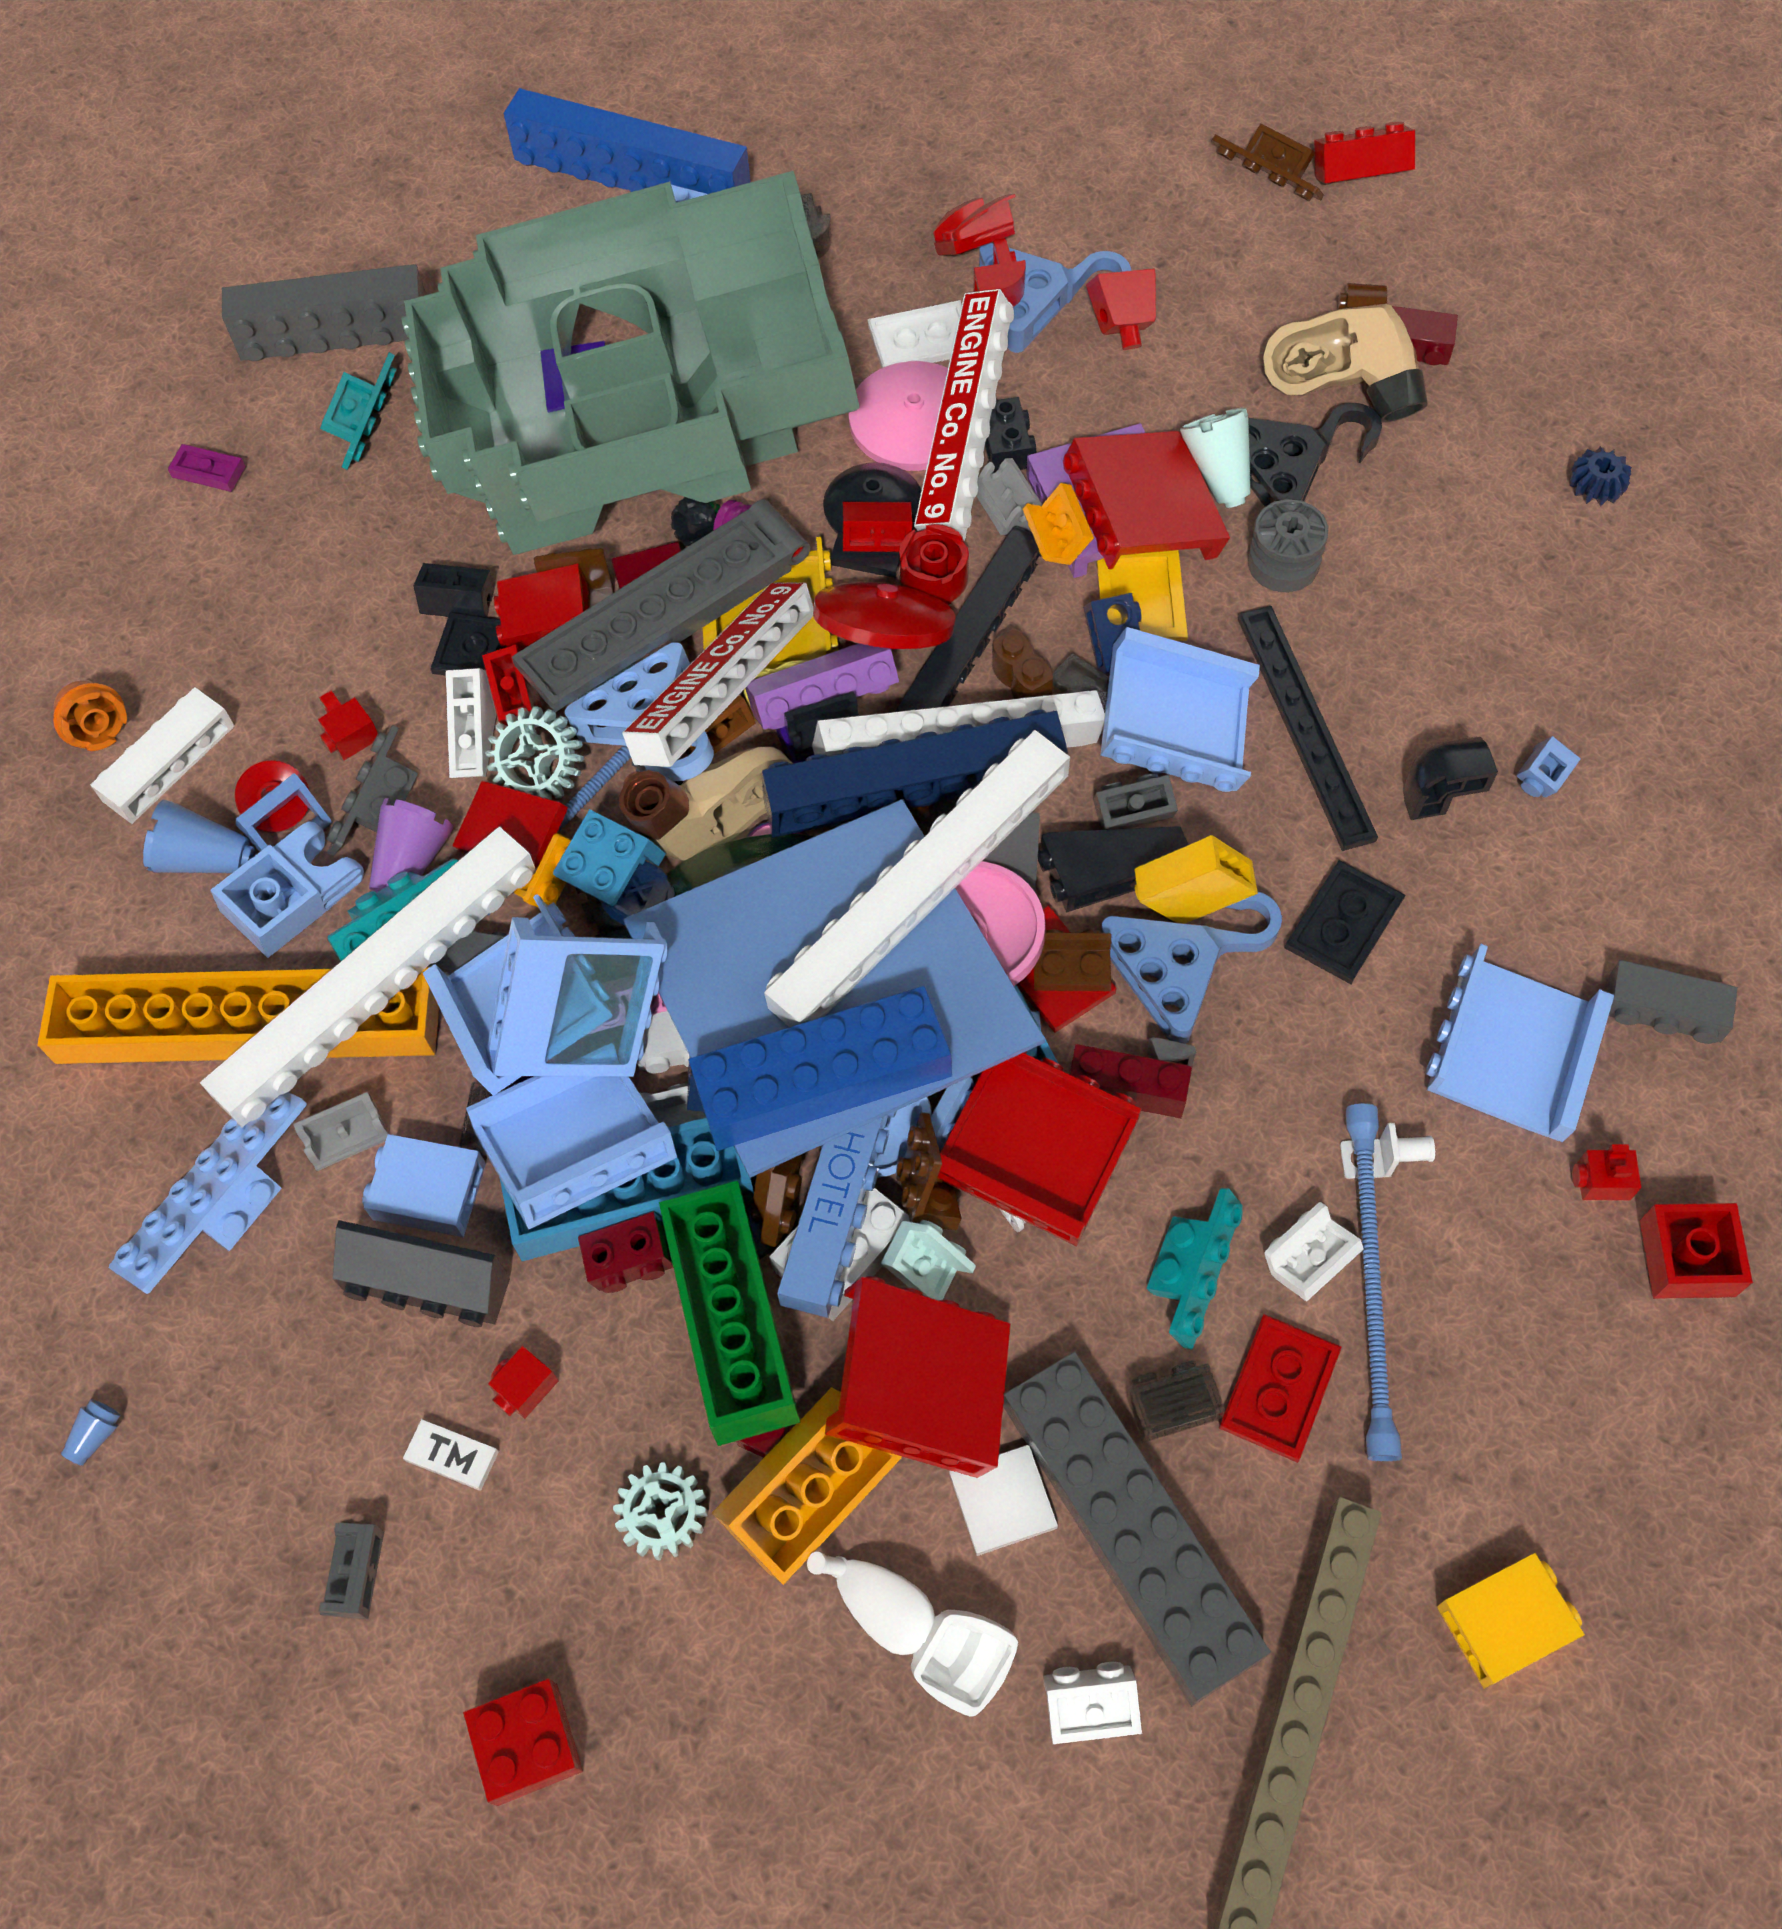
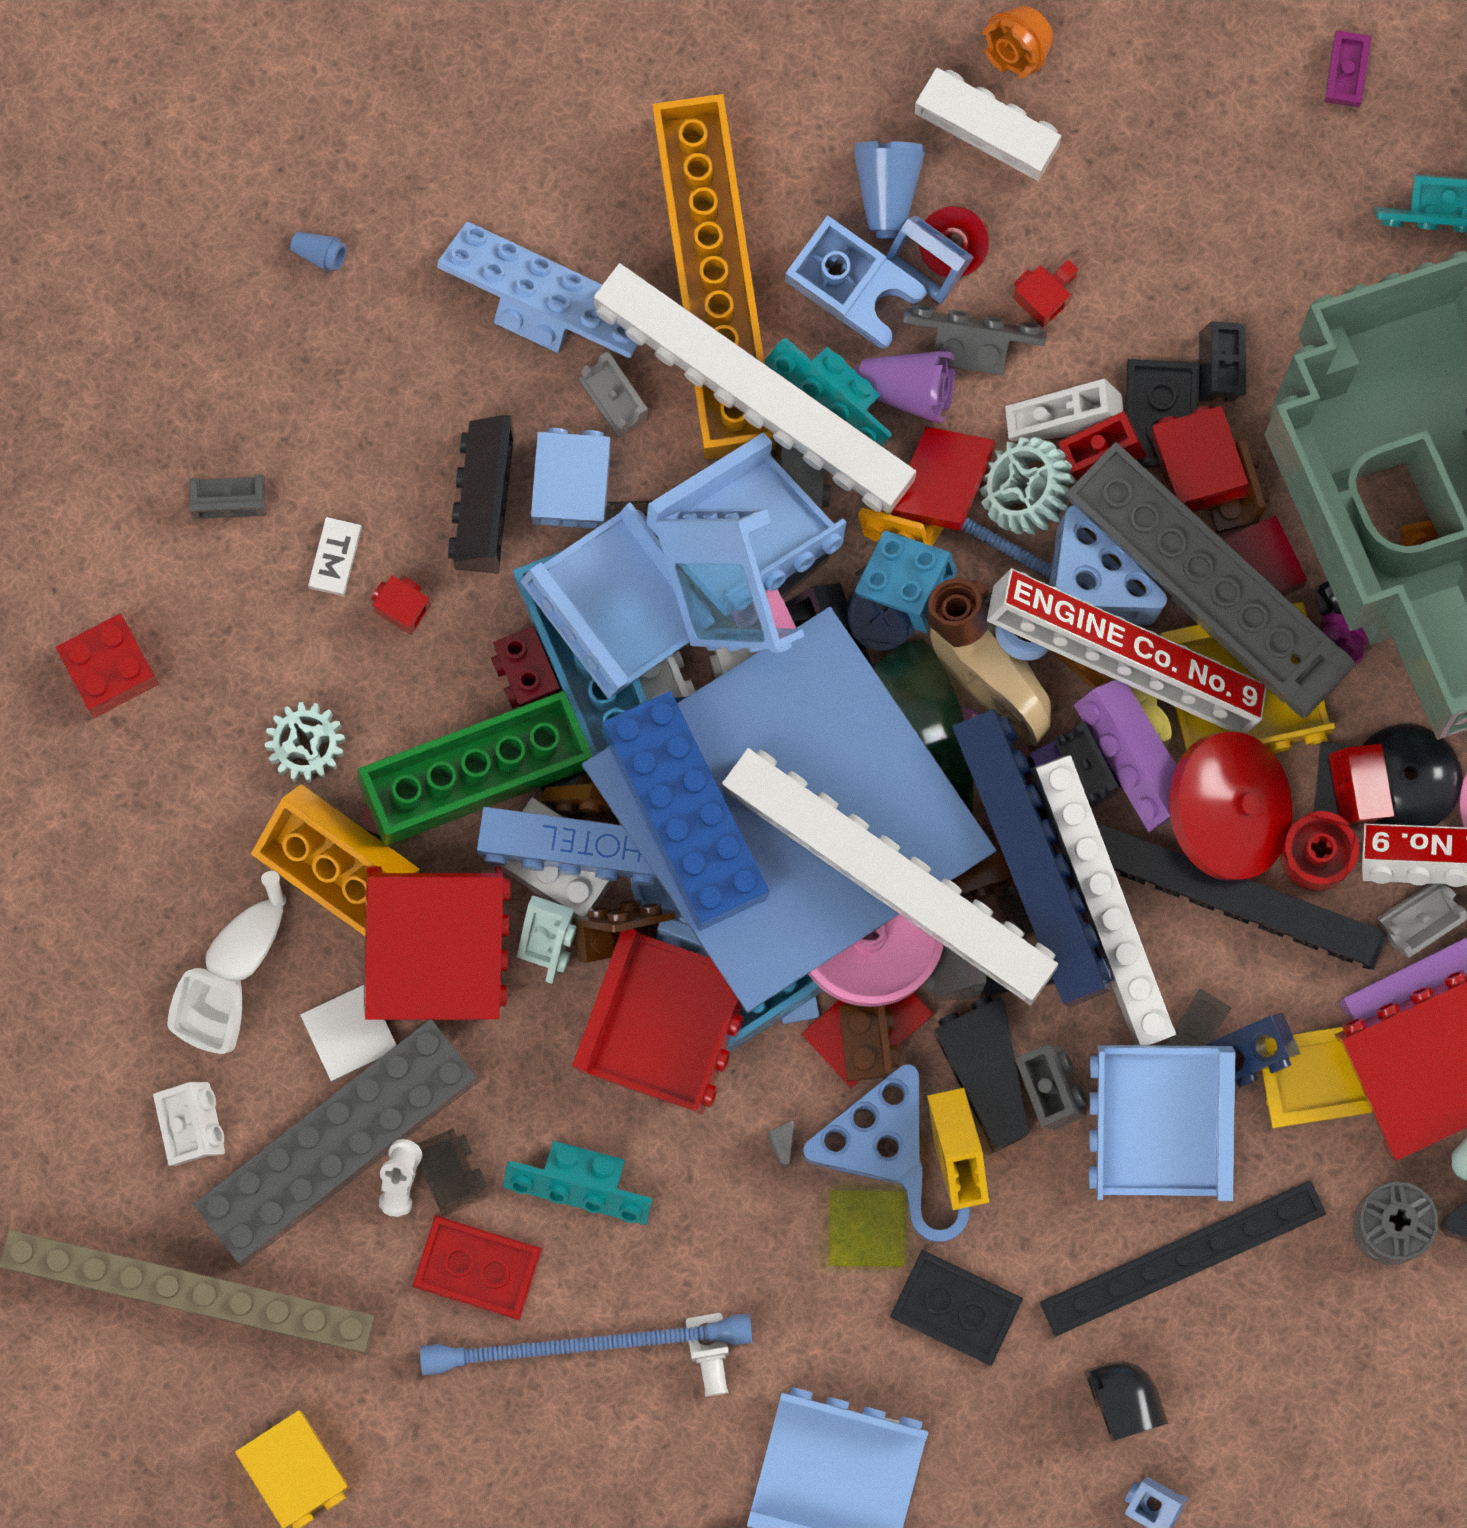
camera: 80 degrees right, 15 degrees up
reddish brown brick [992,629,1053,699] -> none
light orange bracket [1022,483,1094,565] -> none
dark red brick [1069,1044,1192,1119] -> none
white bracket [1265,1202,1363,1301] -> none
none -> white connector [379,1139,422,1217]
none -> clear neon green tile [829,1191,904,1267]

